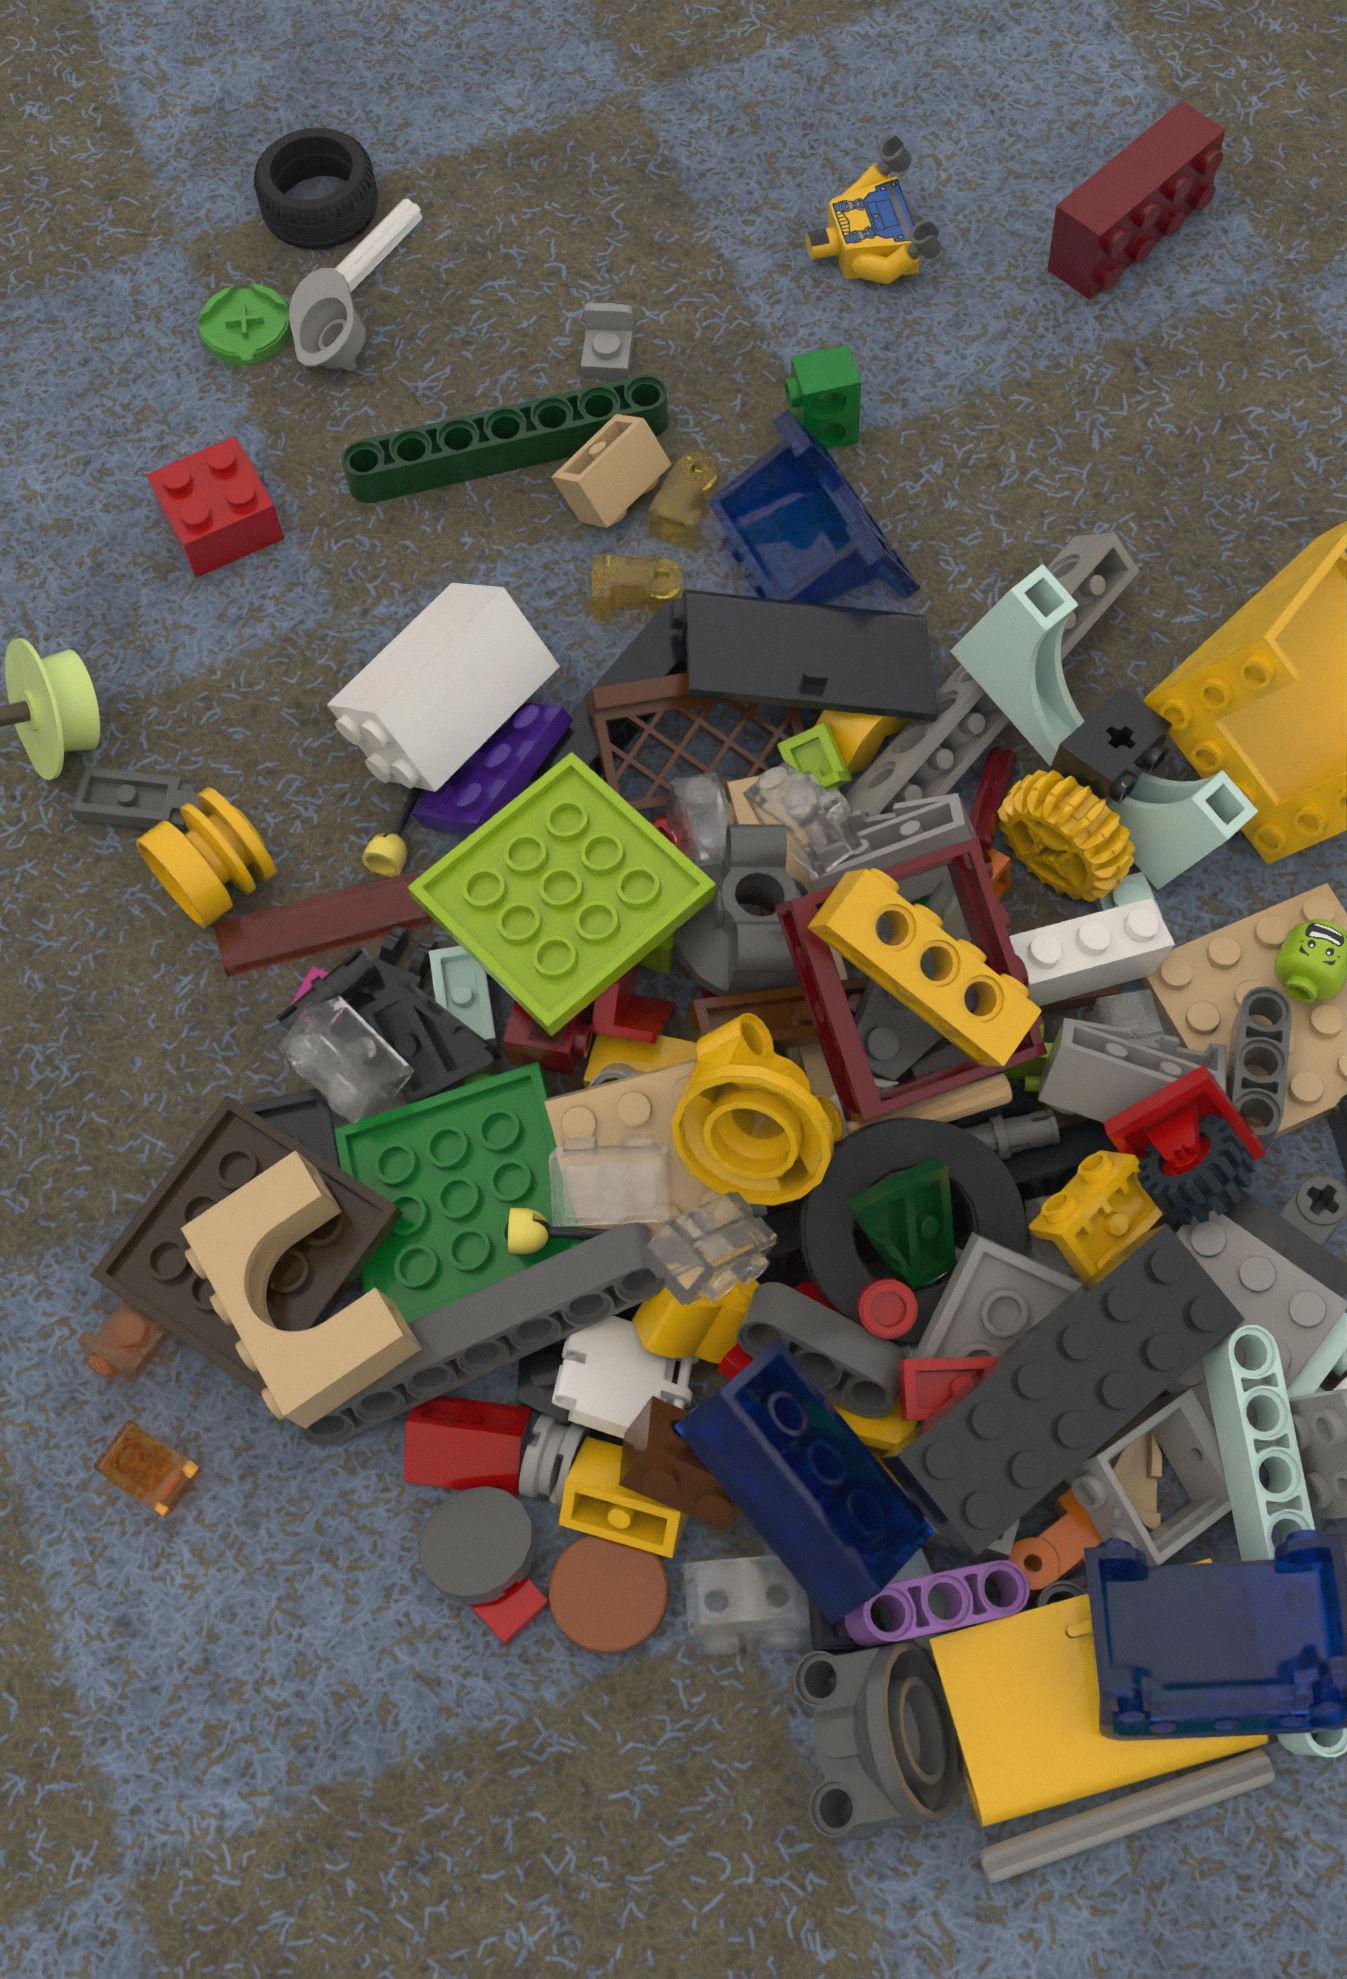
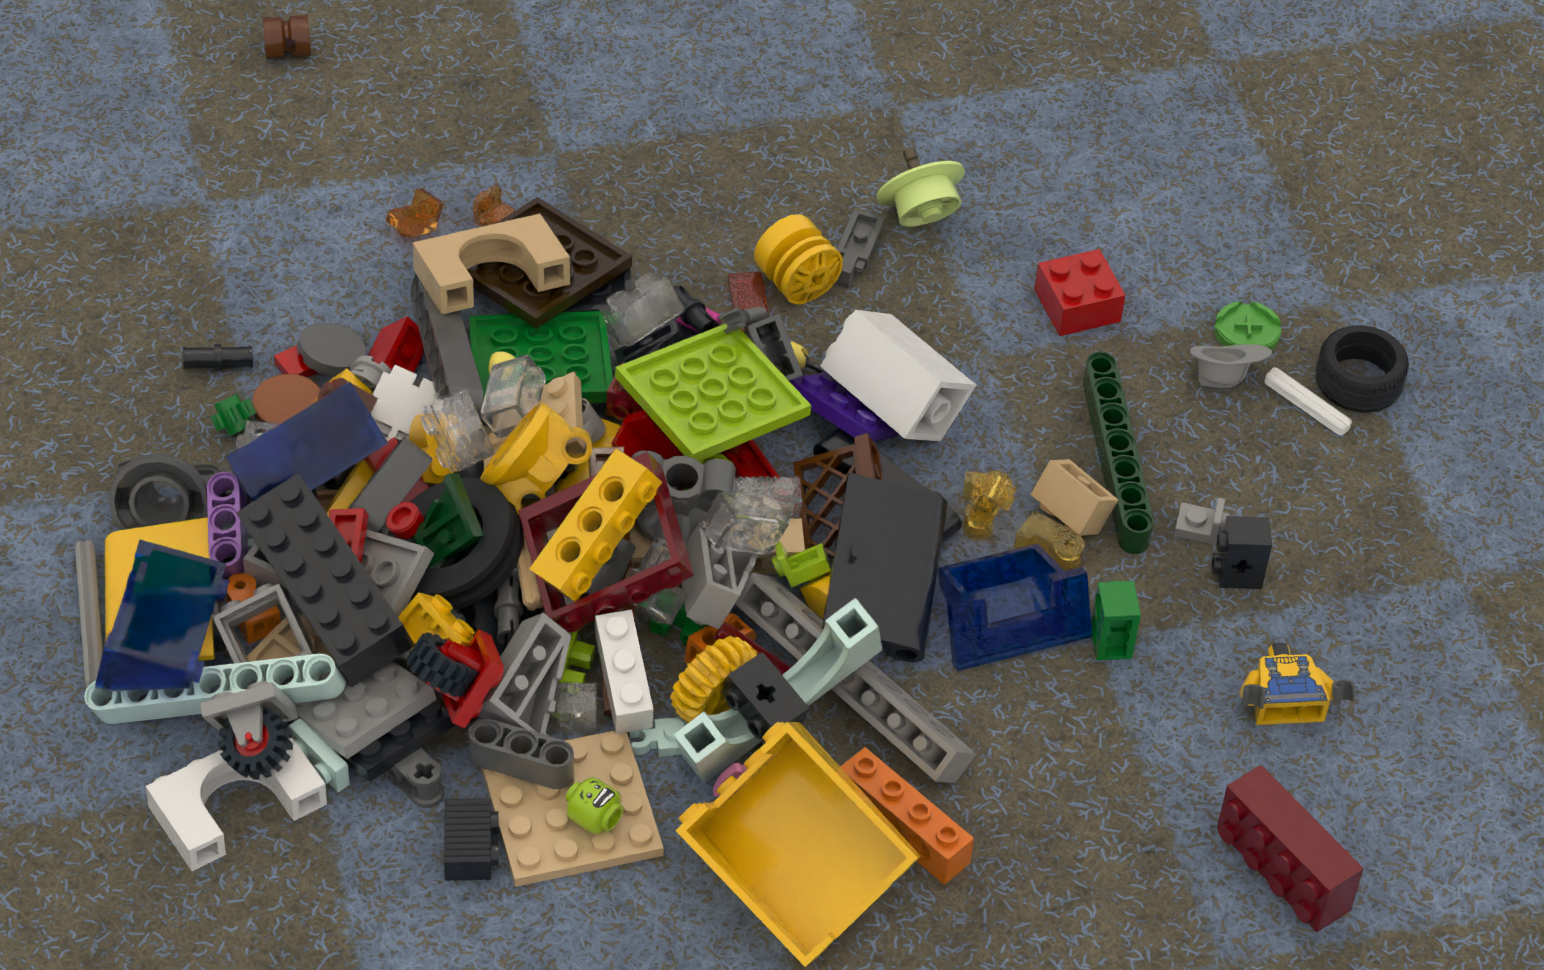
camera: 90 degrees right, 15 degrees down
none -> black pin [183,344,253,371]
none -> green gear [210,393,257,436]
none -> dark grey torso [719,306,803,381]
none -> orange brick [840,747,974,885]
none -> clear yellow gear [971,470,1017,514]
none -> black brick [1211,516,1272,589]

